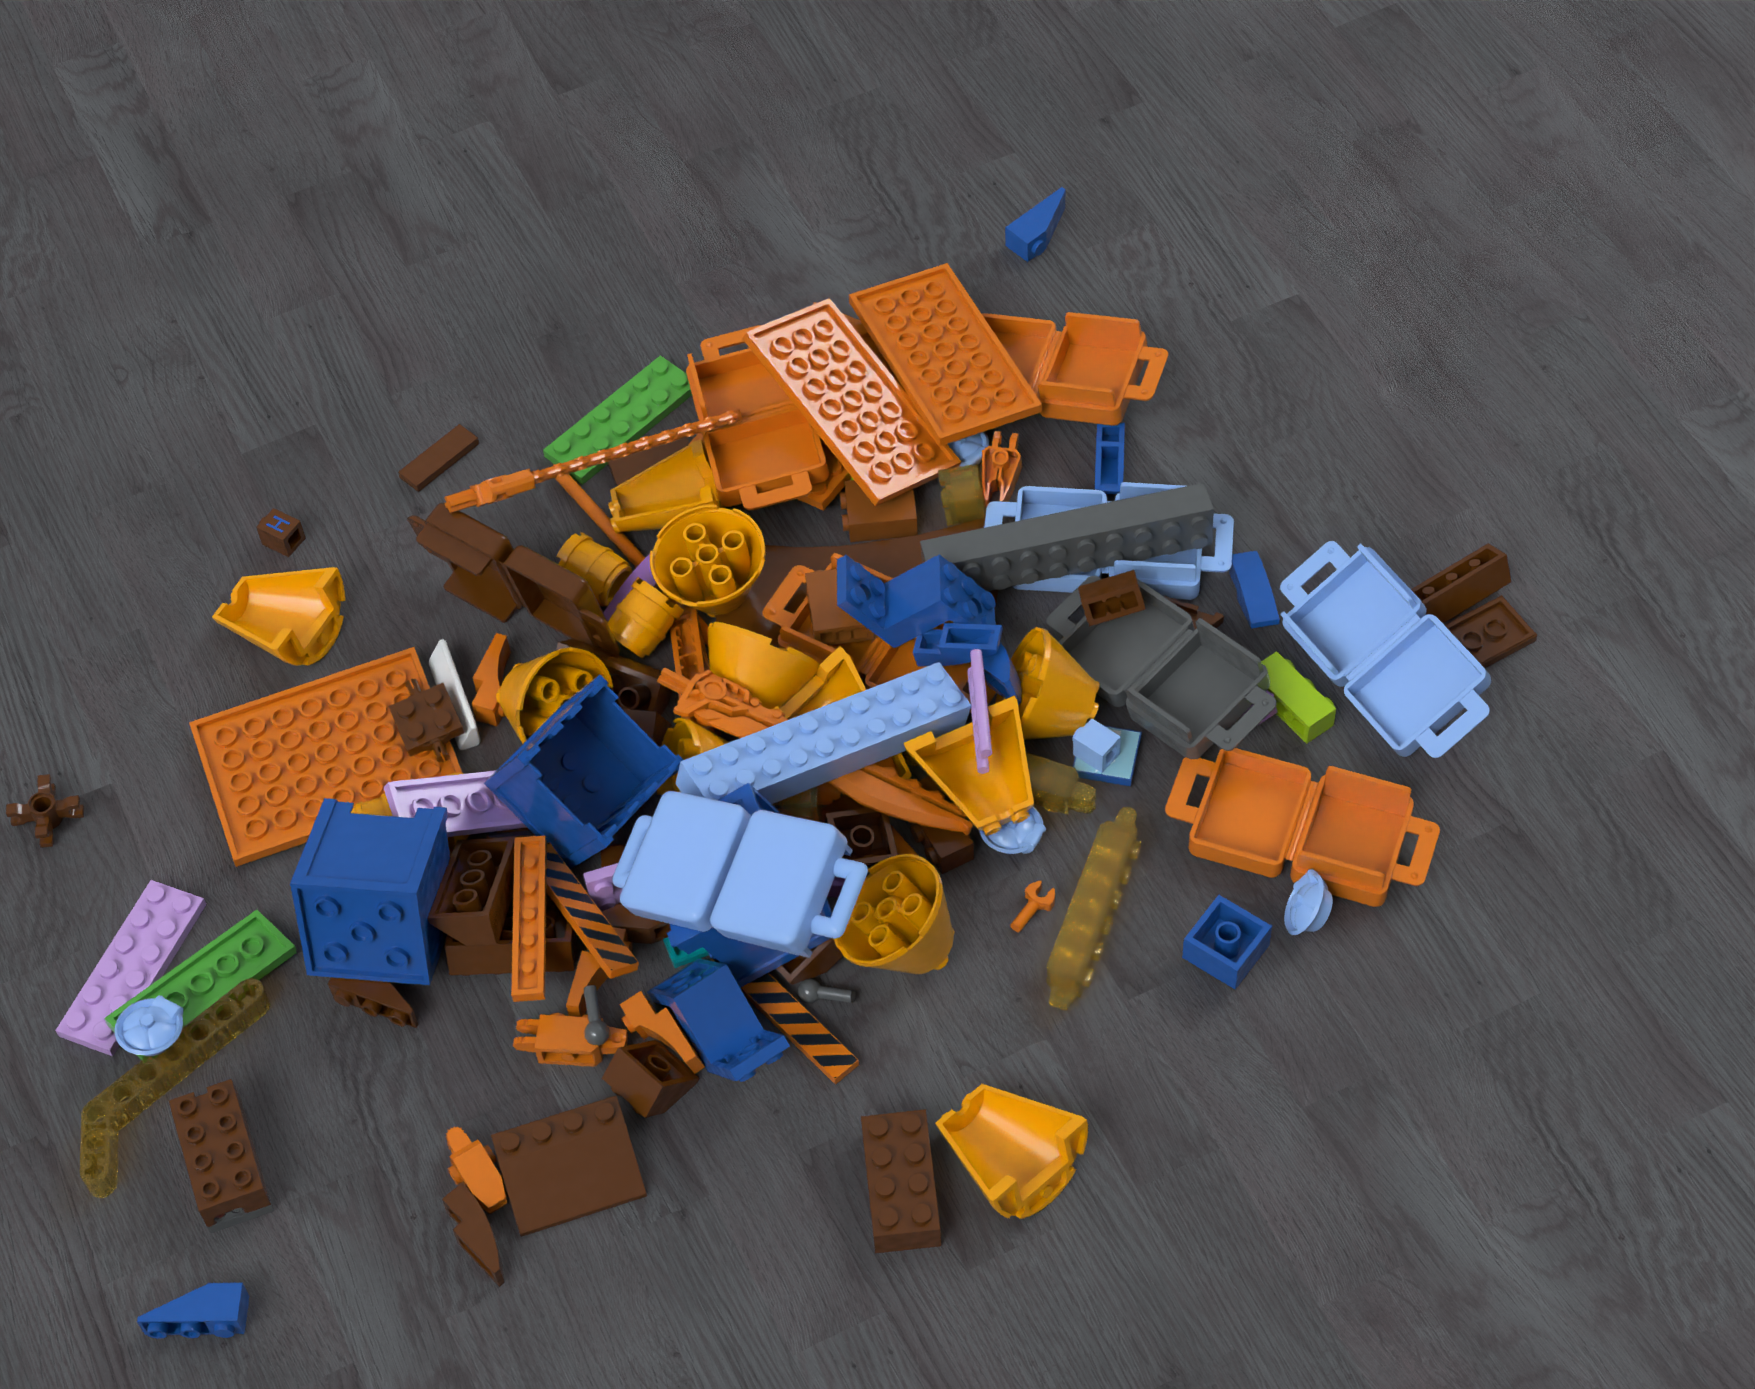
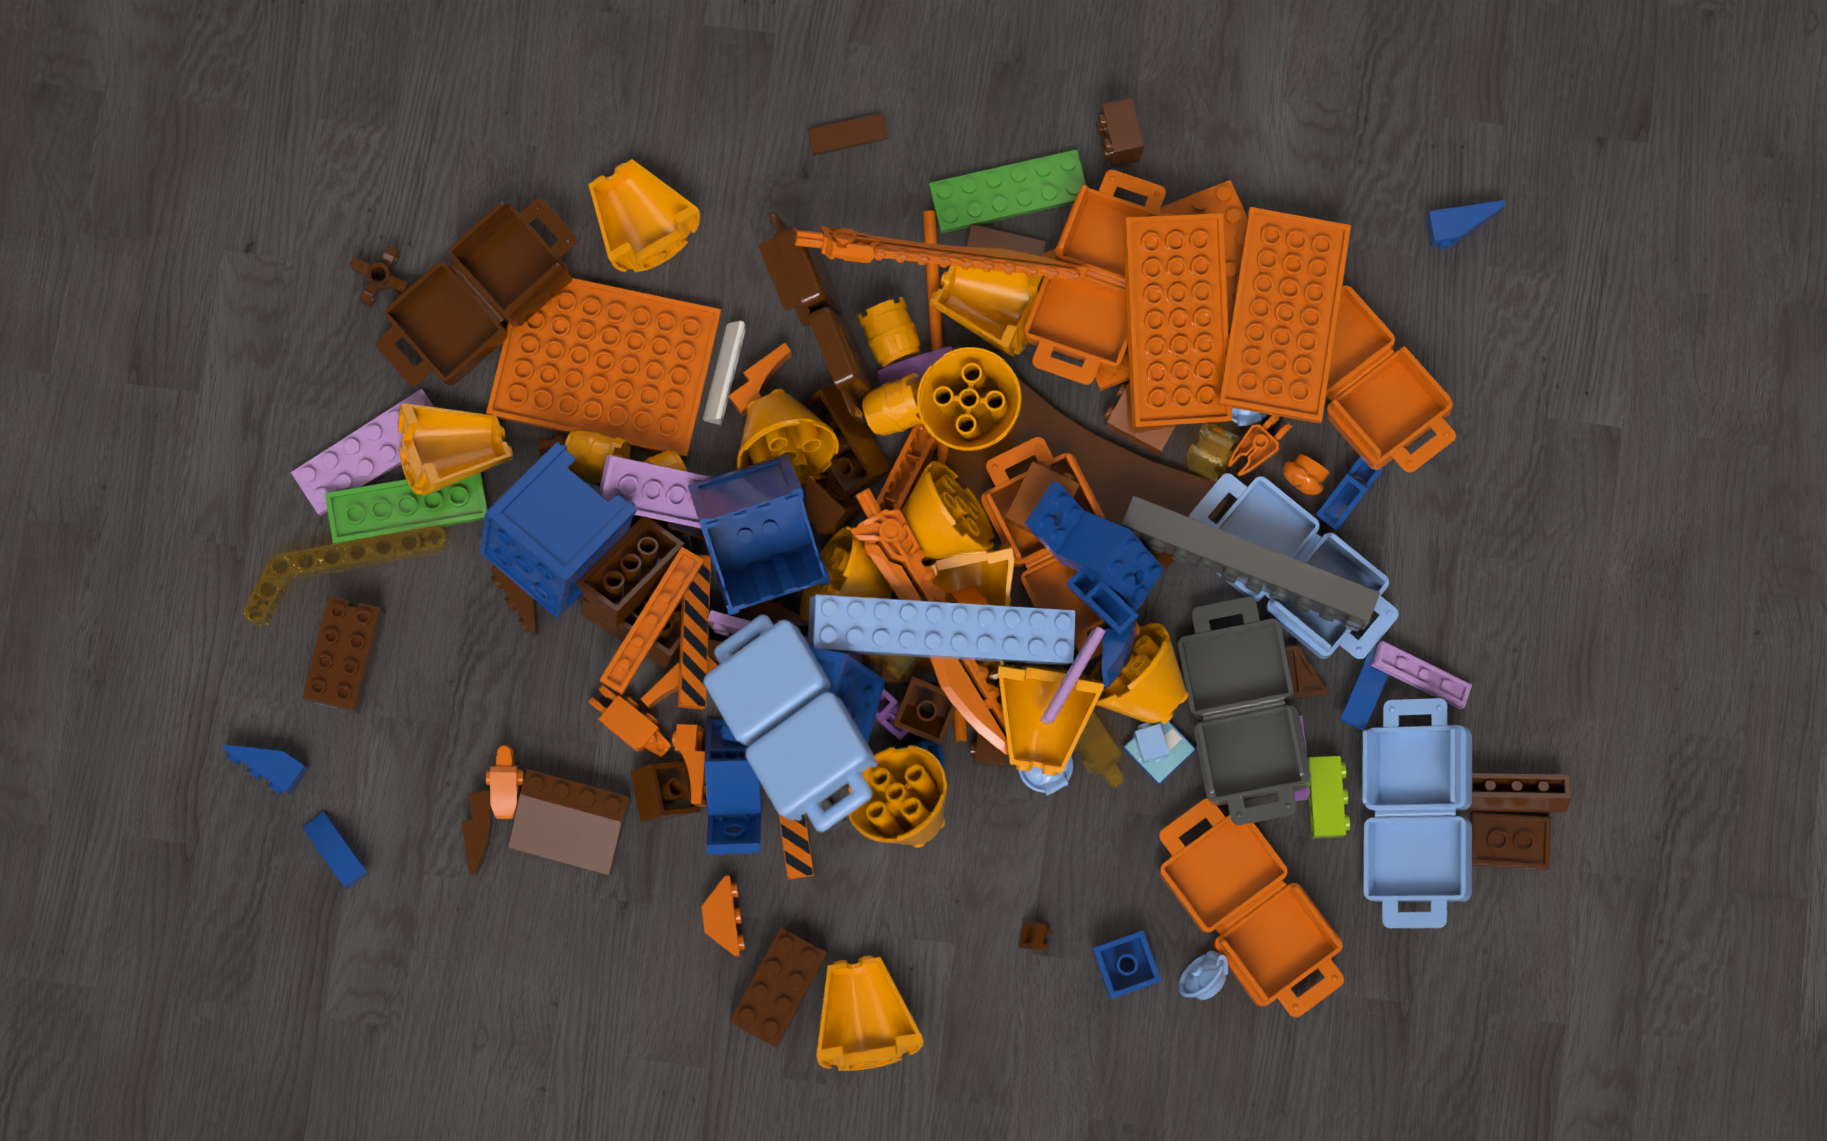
camera: 30 degrees right, 25 degrees up
light blue piece [115,995,183,1056] -> none
reddish brown brick [256,508,306,557] -> none
reddish brown plate [389,679,465,762] -> none
dark grey bar [583,985,610,1046] -> none
orange bar [1010,880,1055,933] -> none
clear yellow hinge [1046,807,1141,1011] -> none
reddish brown brick [1078,570,1146,627] -> none
none -> blue slope [303,812,369,889]
none -> reddish brown piece [376,199,577,386]
none -> light orange cone [398,403,513,496]
none -> orange slope [701,876,745,957]
none -> reddish brown tile [1019,922,1052,951]
none -> reddish brown brick [1096,98,1144,167]
none -> orange piece [1283,454,1330,495]
none -> lavender tile [1371,641,1472,710]

